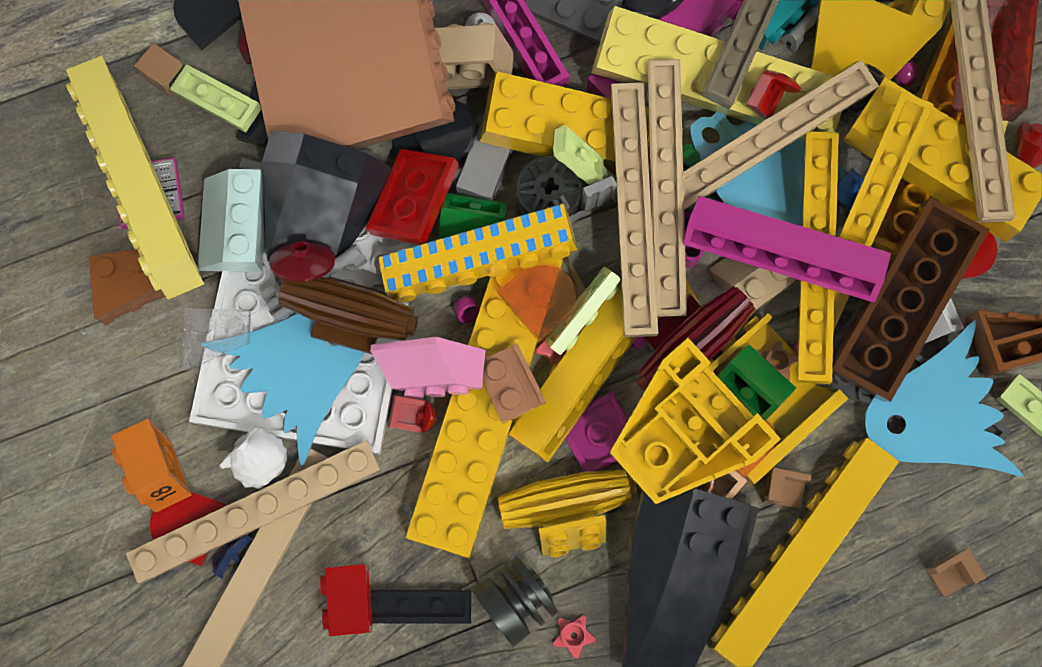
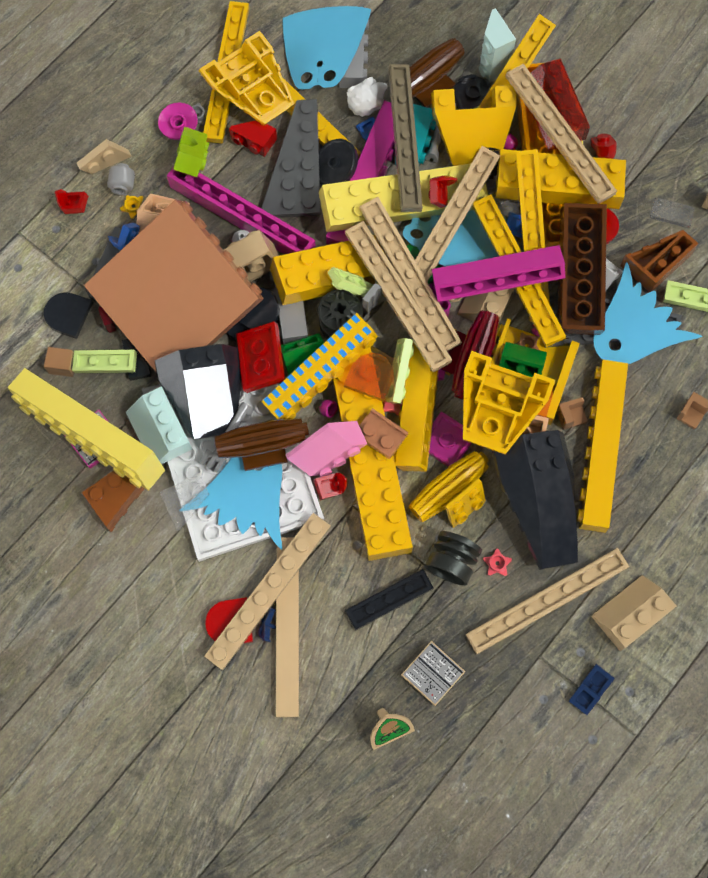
camera: 25 degrees left, 5 degrees down
orange brick [111,418,192,512] -> none
white animal [219,426,287,489] -> none
dark red dish [269,241,335,282] -> none
red brick [320,564,373,636] -> none

